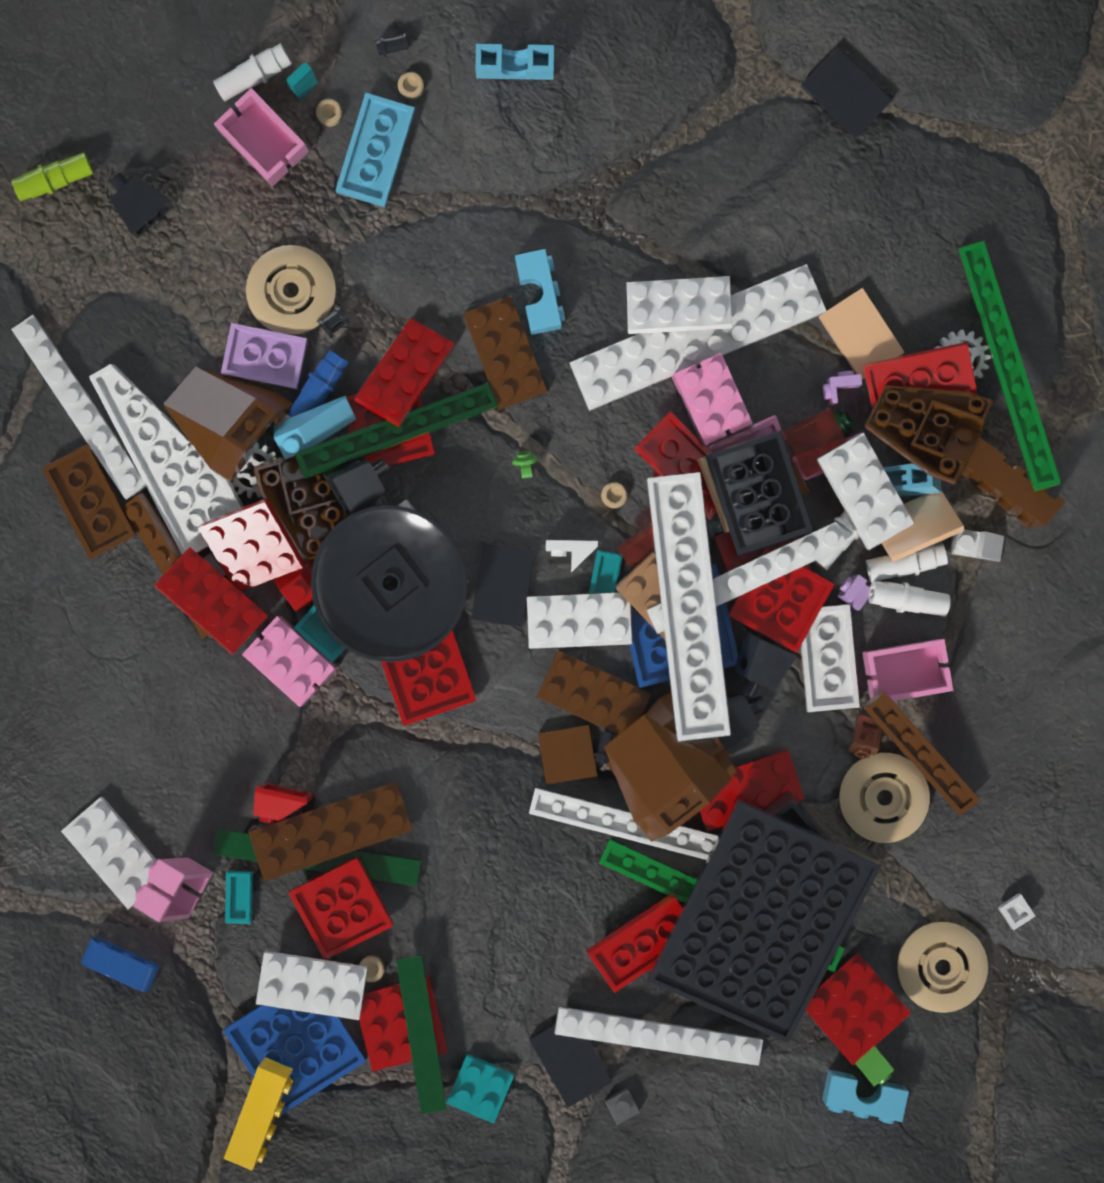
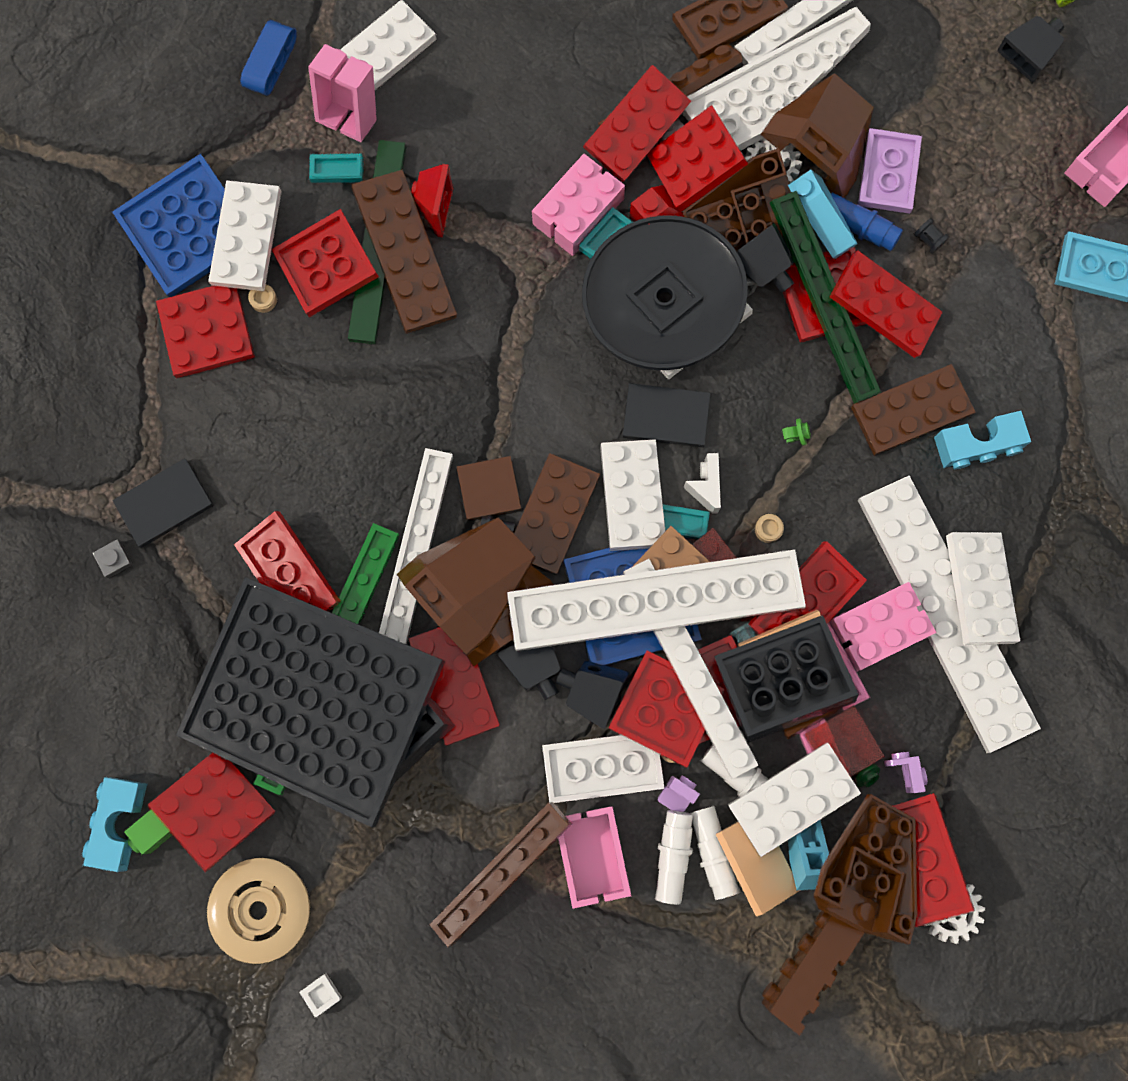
camera: 90 degrees right, 10 degrees down
yellow brick [224,1057,294,1170] -> none
tan piece [246,245,336,335] -> none
red plate [381,630,477,726] -> none
dark green tile [396,954,447,1115] -> none
teal plate [446,1054,514,1124] -> none
white plate [555,1007,763,1066] -> none
light nougat tile [818,288,904,380] -> none
tan piece [839,752,930,843] -> none
copper bracket [848,715,882,759] -> none
white slope [949,529,1004,562] -> none
green plate [959,241,1061,492] -> none

